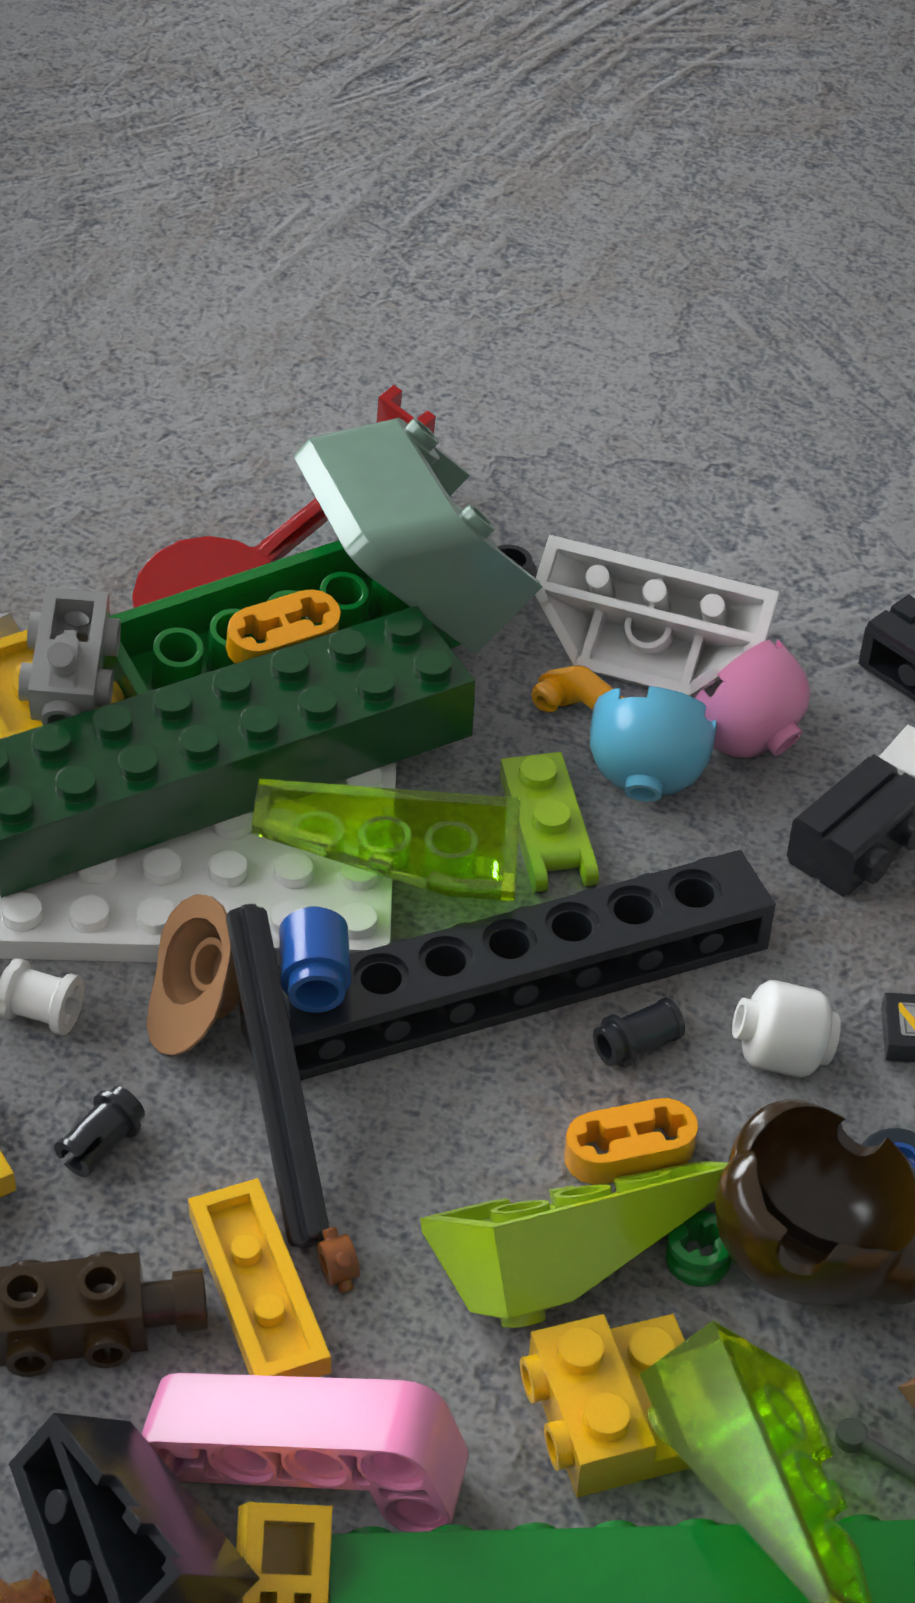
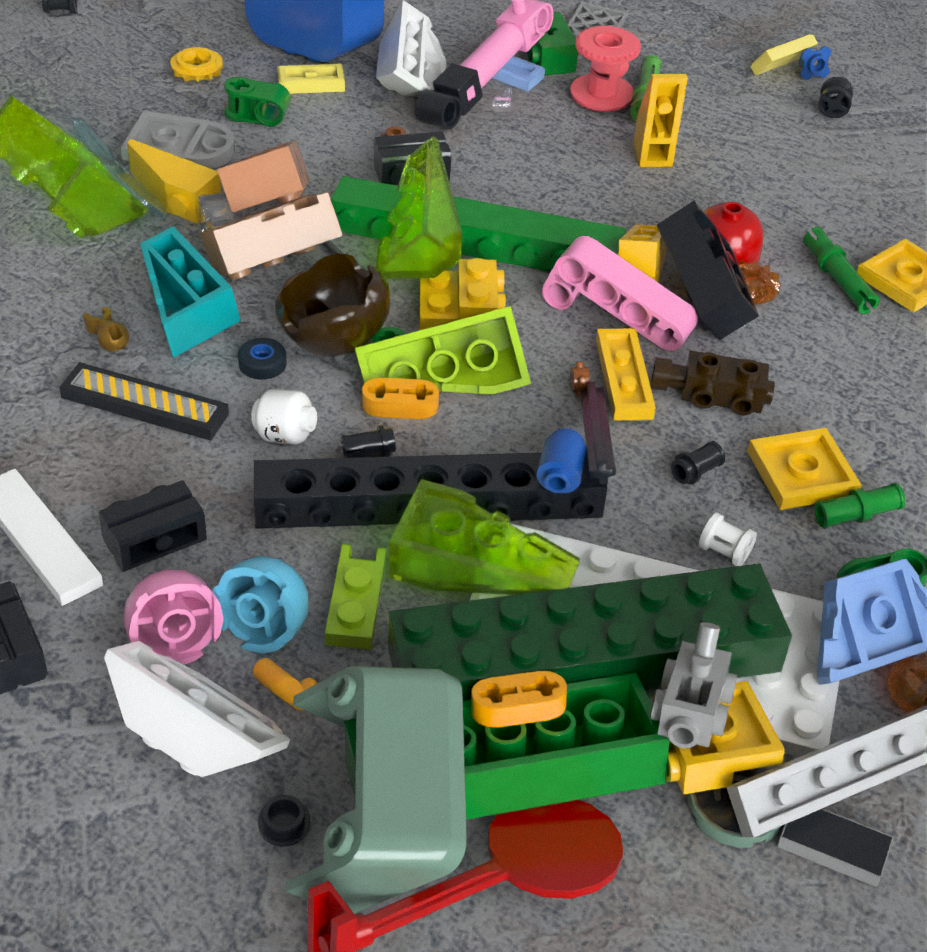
camera: 165 degrees left, 0 degrees up
medium nougat piece [146,894,239,1056] -> none

